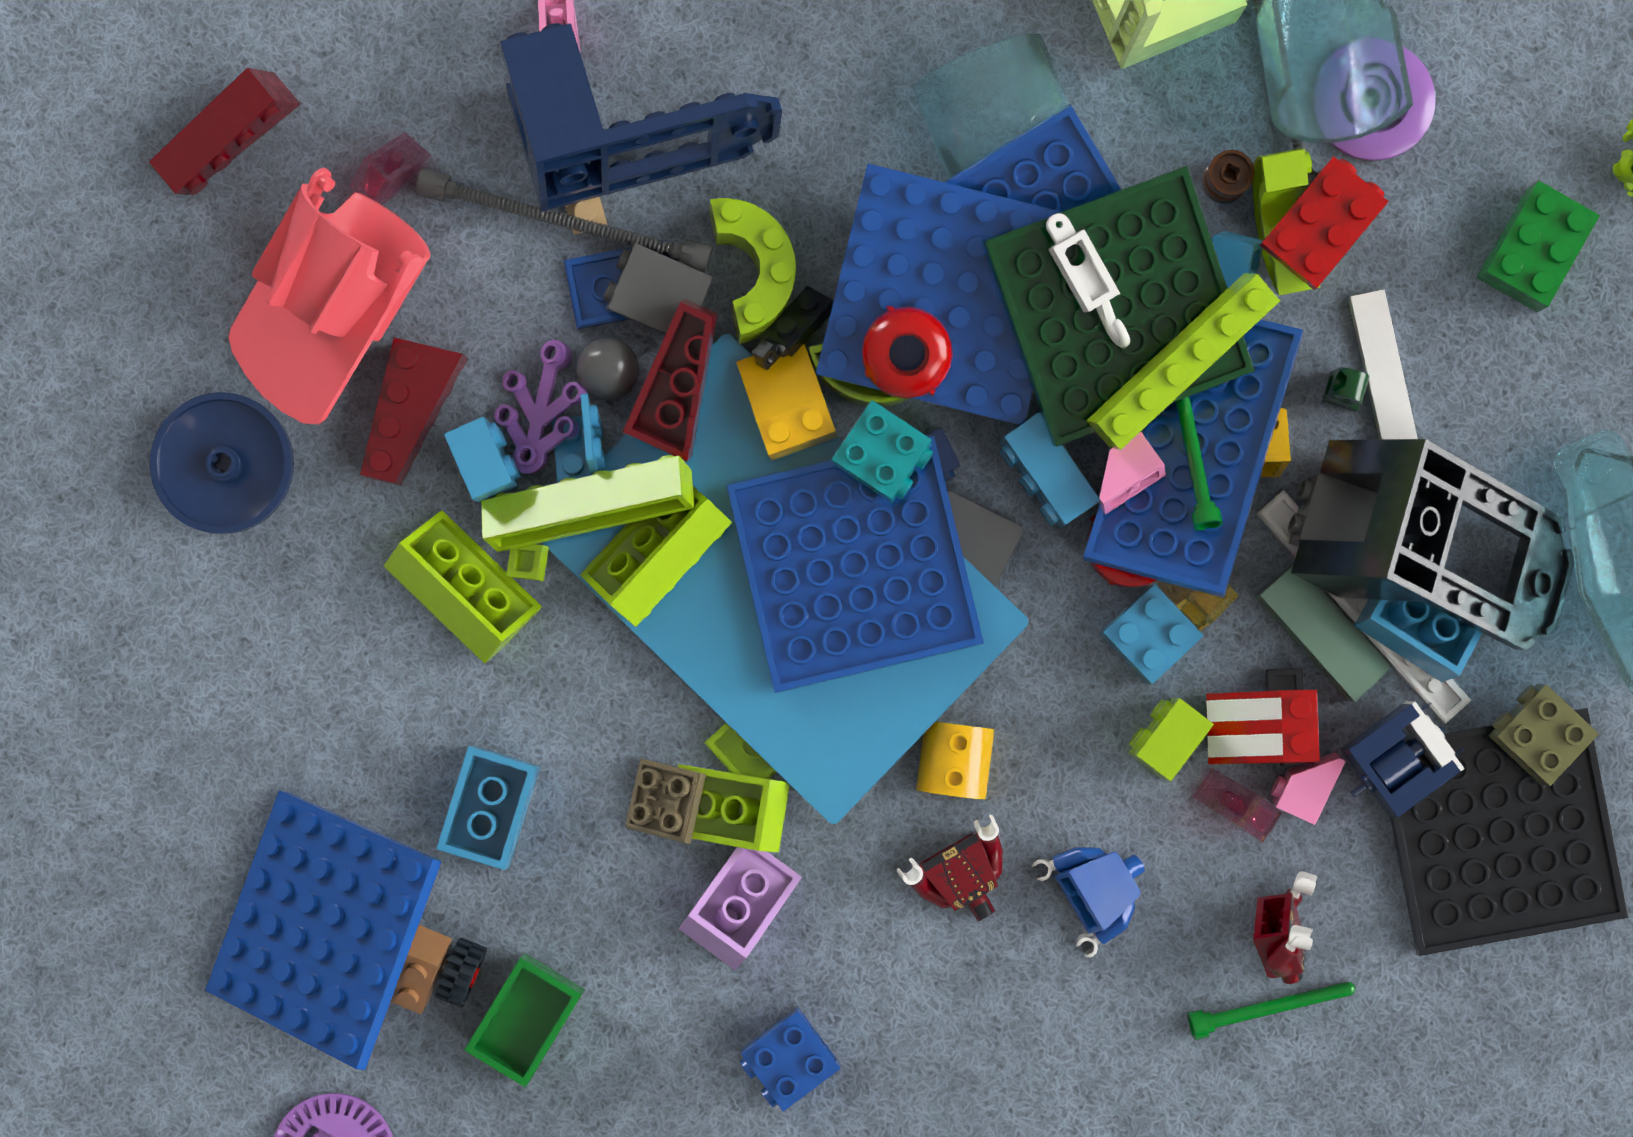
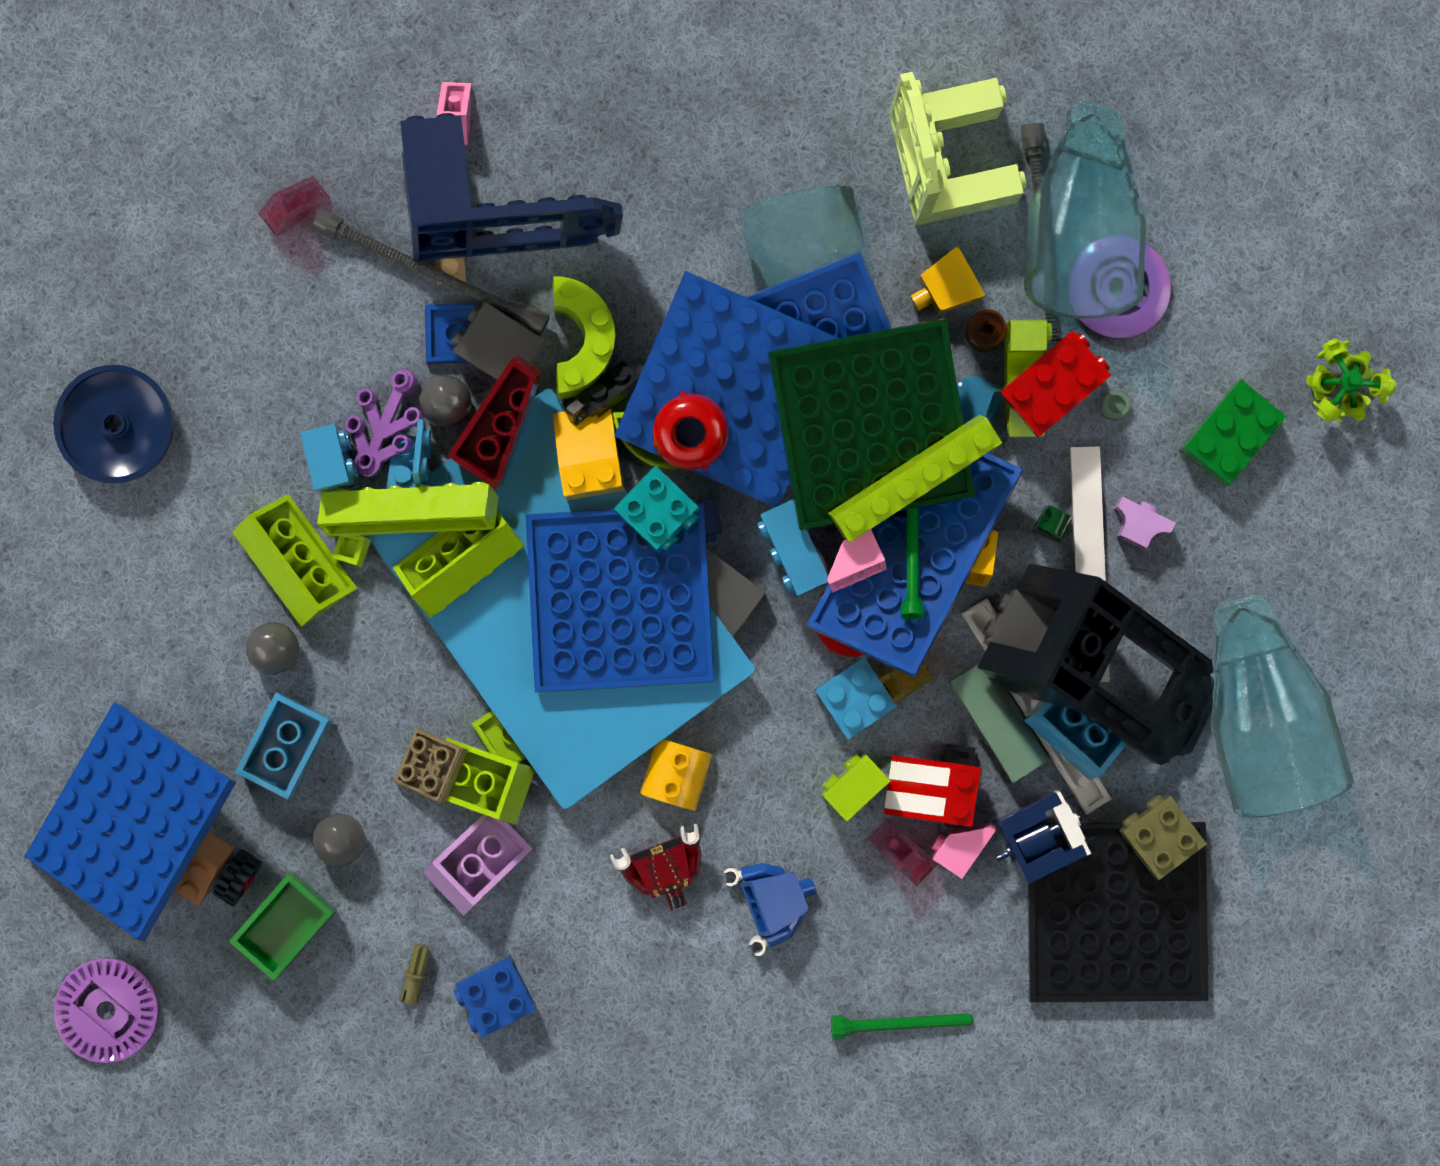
camera: 10 degrees right, 0 degrees up
dark red wedge [149,67,300,195] -> none
coral piece [228,168,431,425] -> none
dark red wedge [360,337,468,486] -> none
white piece [1046,213,1130,348] -> none
dark red torso [1253,871,1317,984] -> none
none -> dark grey piece [246,622,299,675]
none -> dark grey piece [312,813,366,867]
none -> olive axle [399,944,430,1005]
none -> yellow torso [910,246,985,315]
none -> sand green tile [1101,390,1131,420]
none -> lavender brick [1114,497,1176,550]

